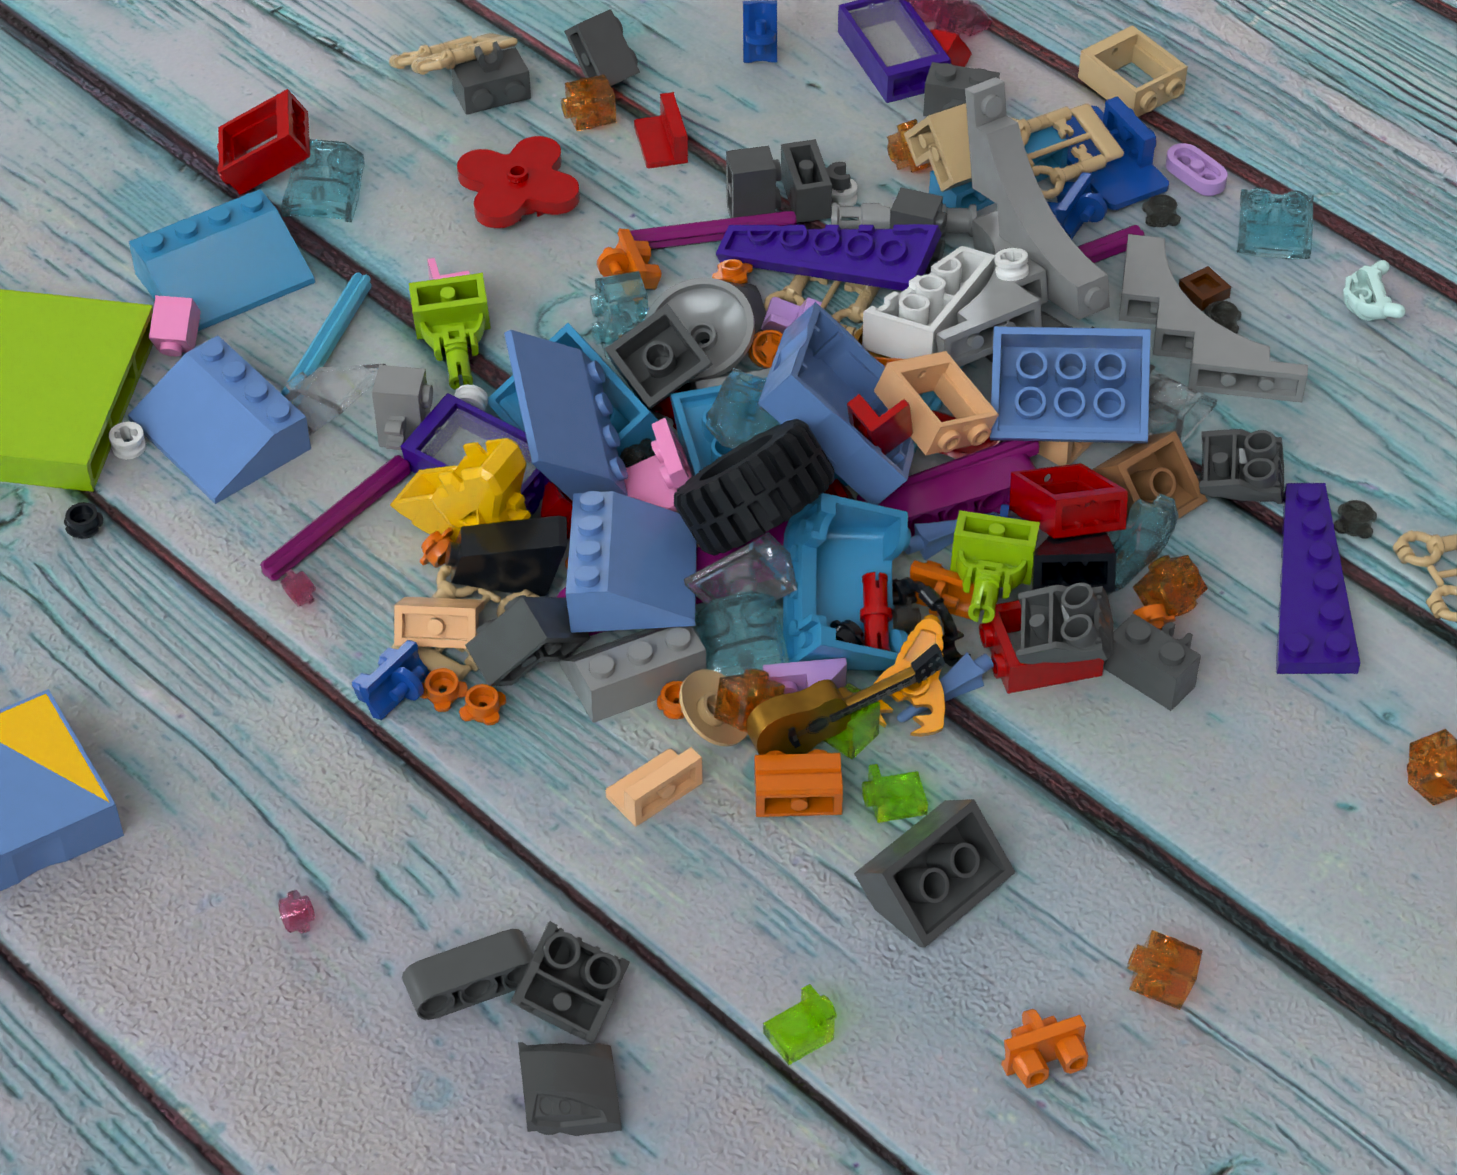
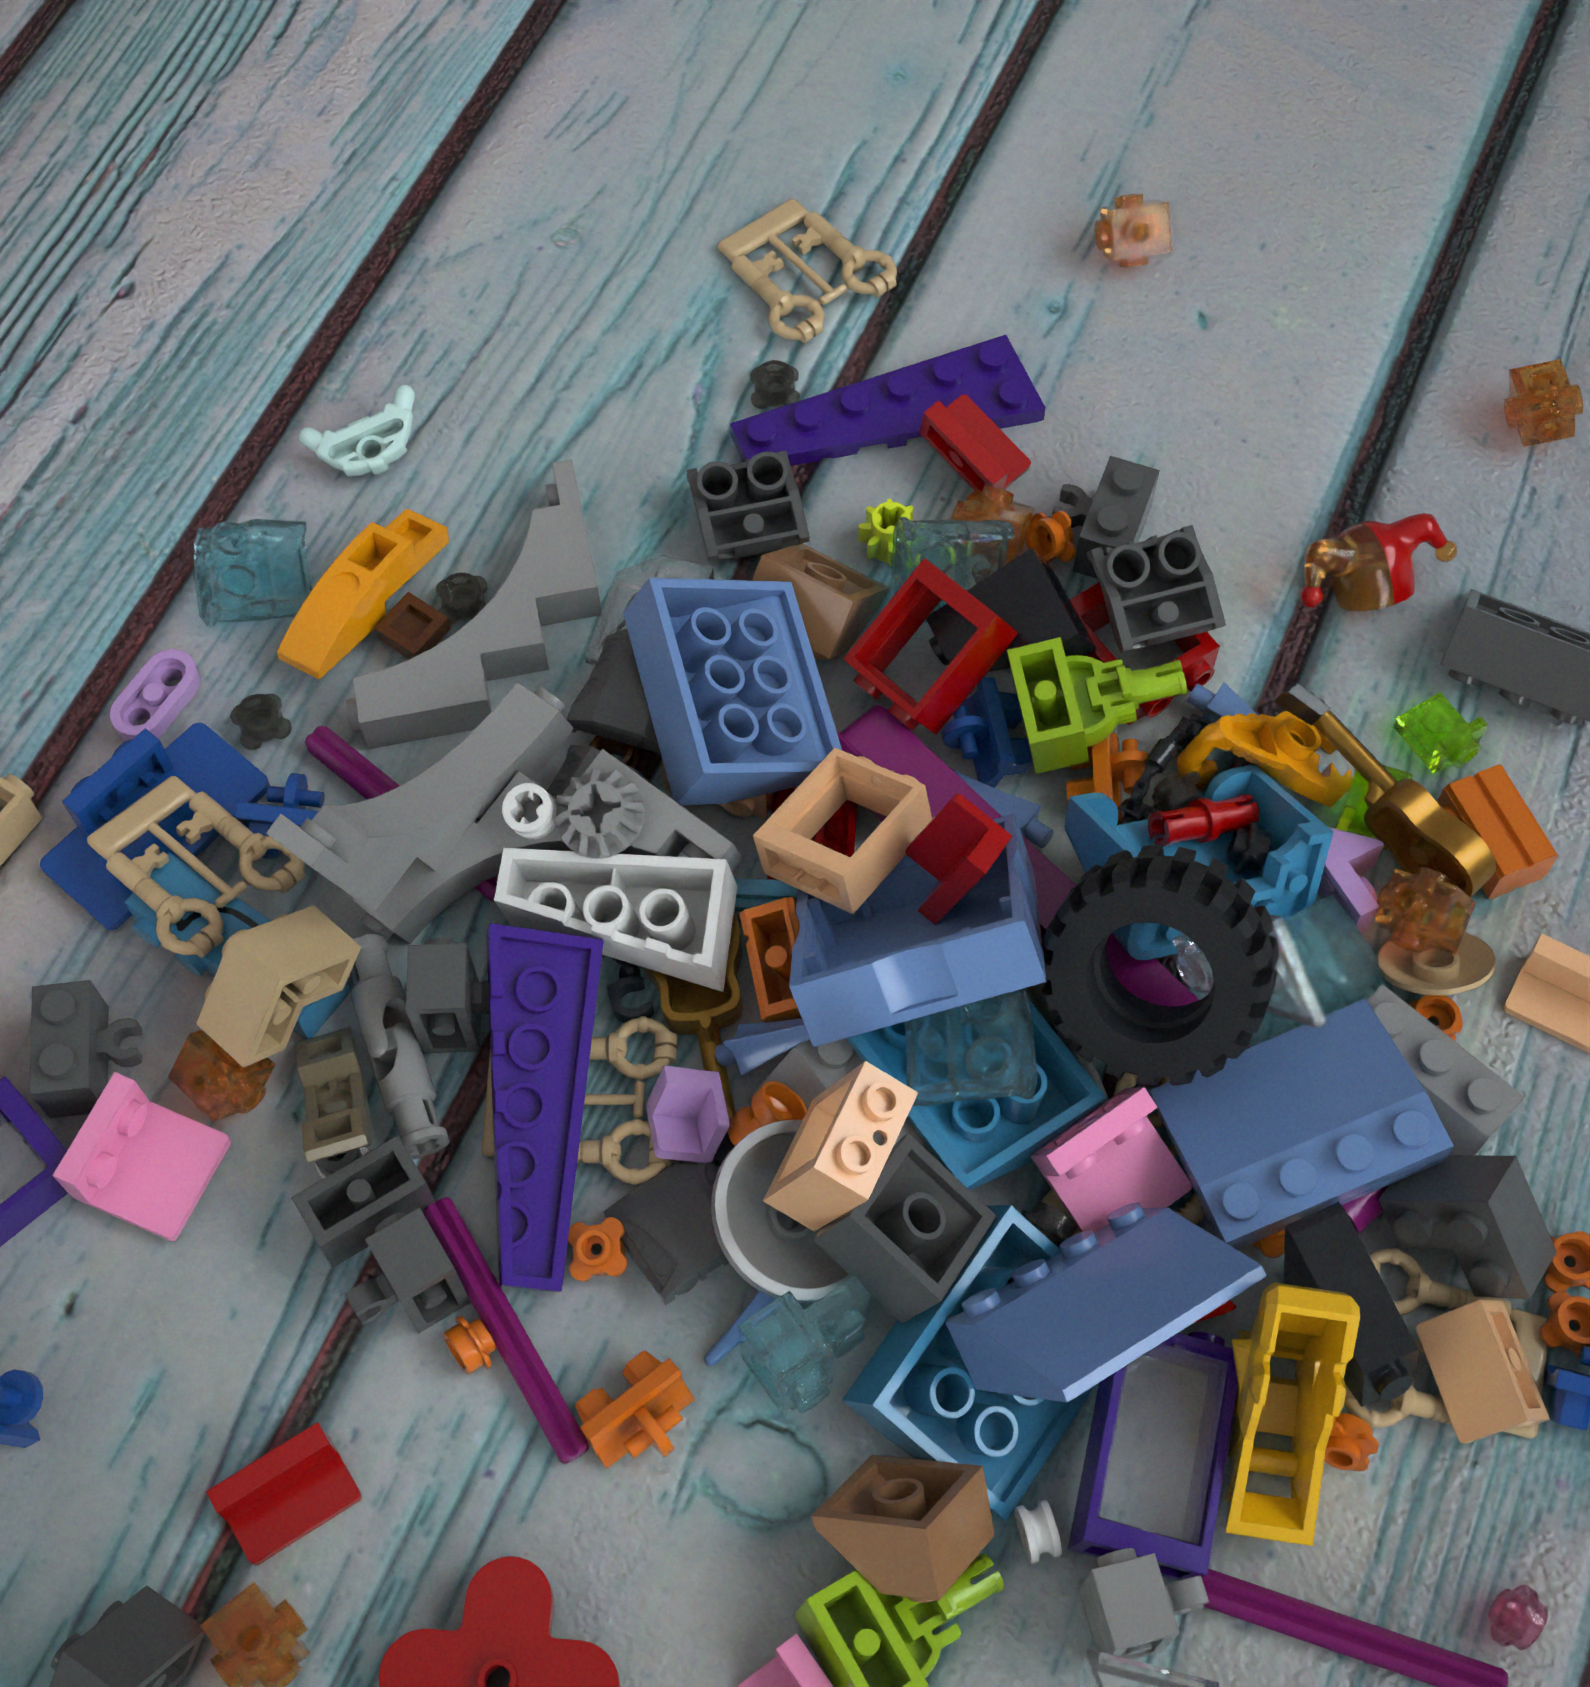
camera: 110 degrees left, 15 degrees up
none -> bright pink bracket [52,1072,231,1241]
none -> light orange slope [277,508,449,680]
none -> dark tan slope [295,1027,372,1163]
none -> orange plate [442,1316,496,1375]
none -> light grey gear [553,768,645,858]
none -> light nougat window [763,1061,918,1232]
none -> medium nougat slope [811,1455,995,1603]
none -> neon yellow gear [858,499,923,566]
none -> red panel [919,394,1031,504]
none -> clear orange piece [1299,513,1457,611]

